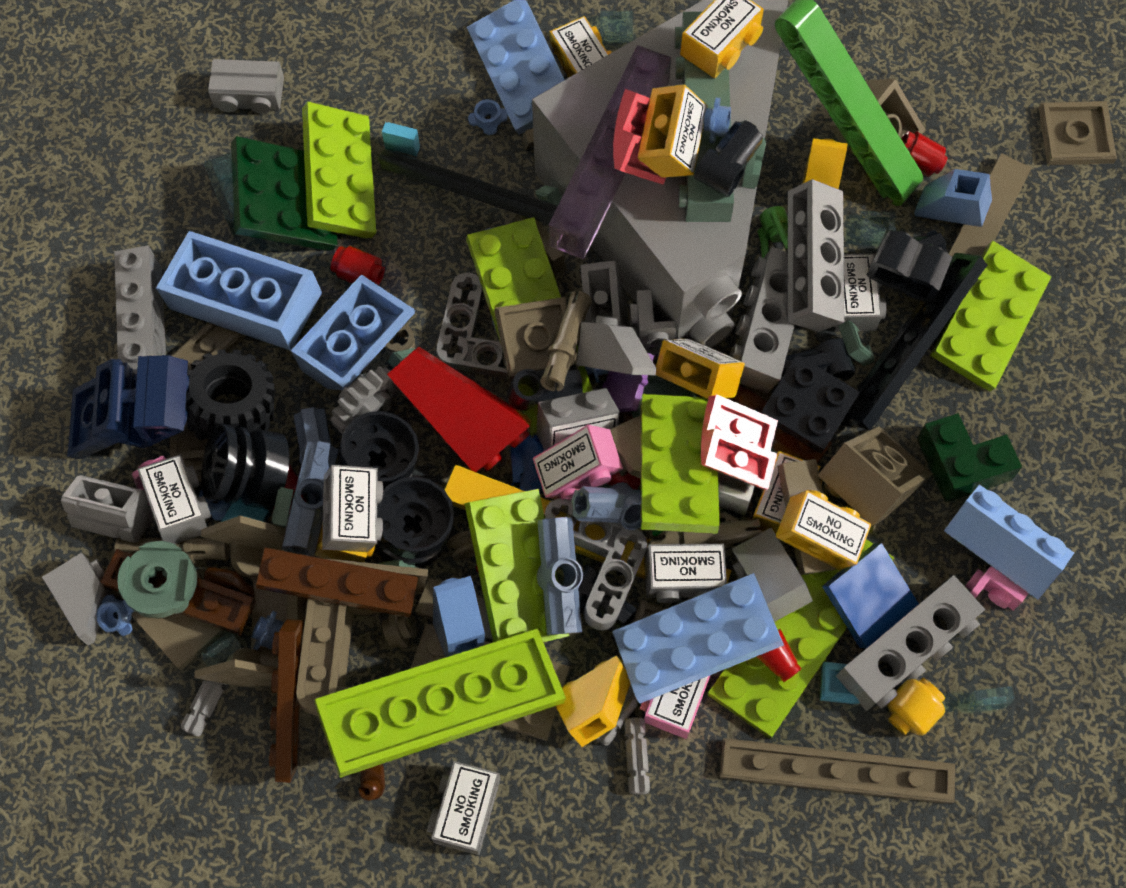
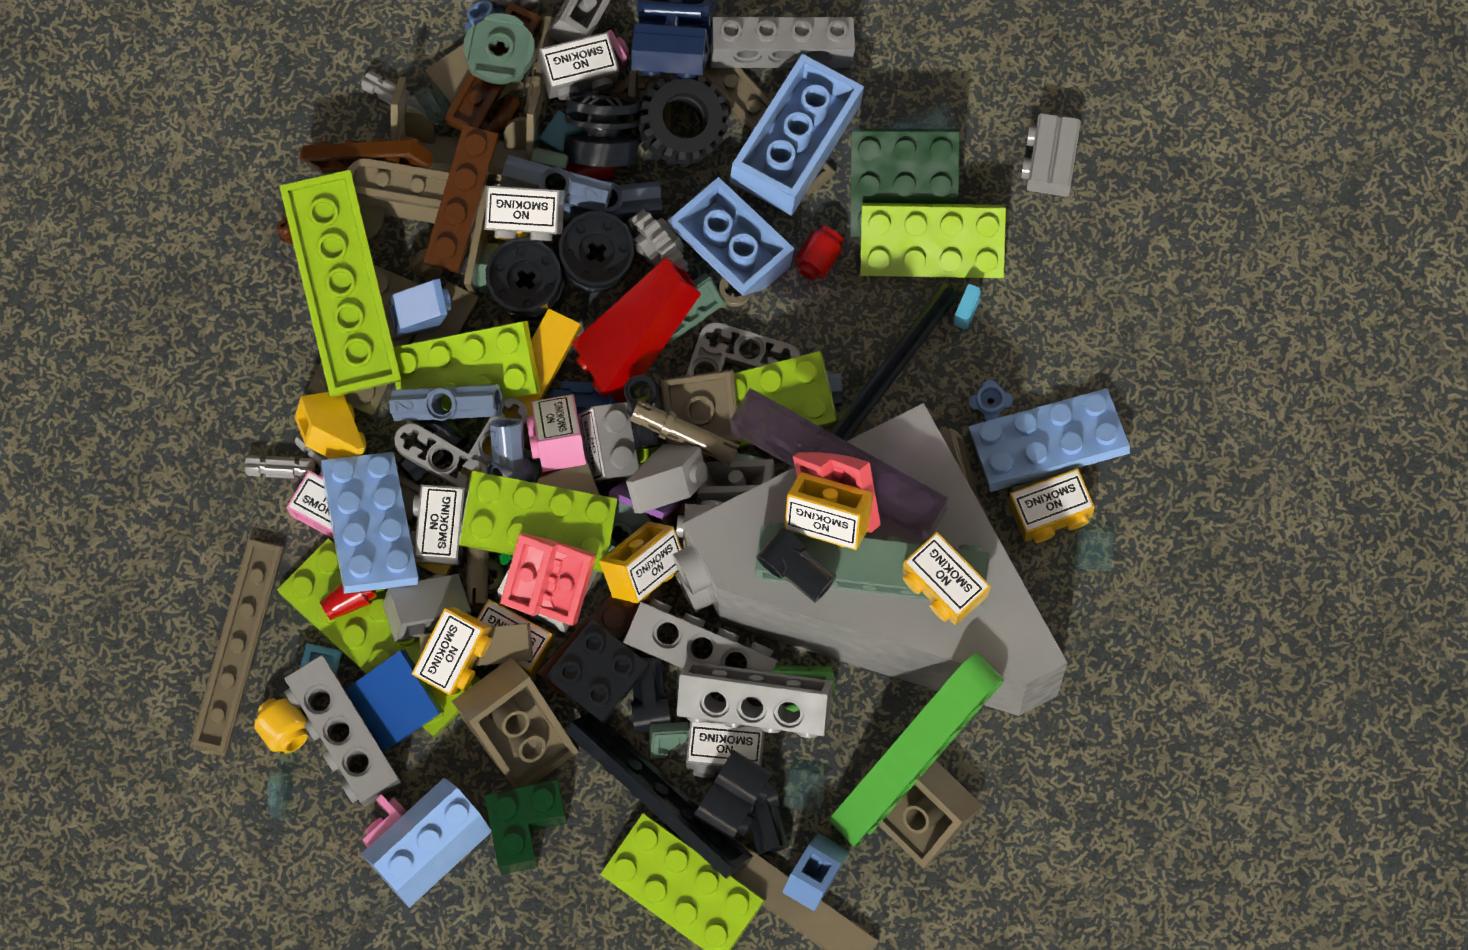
camera: 100 degrees right, 5 degrees up
medium blue plate [251,611,284,650] -> none
brick [427,761,501,855] -> none
medium blue plate [703,97,731,143] -> none
sand green tile [742,138,766,189] -> none
yellow slope [802,138,848,189] -> none
red brick [901,131,948,177] -> none

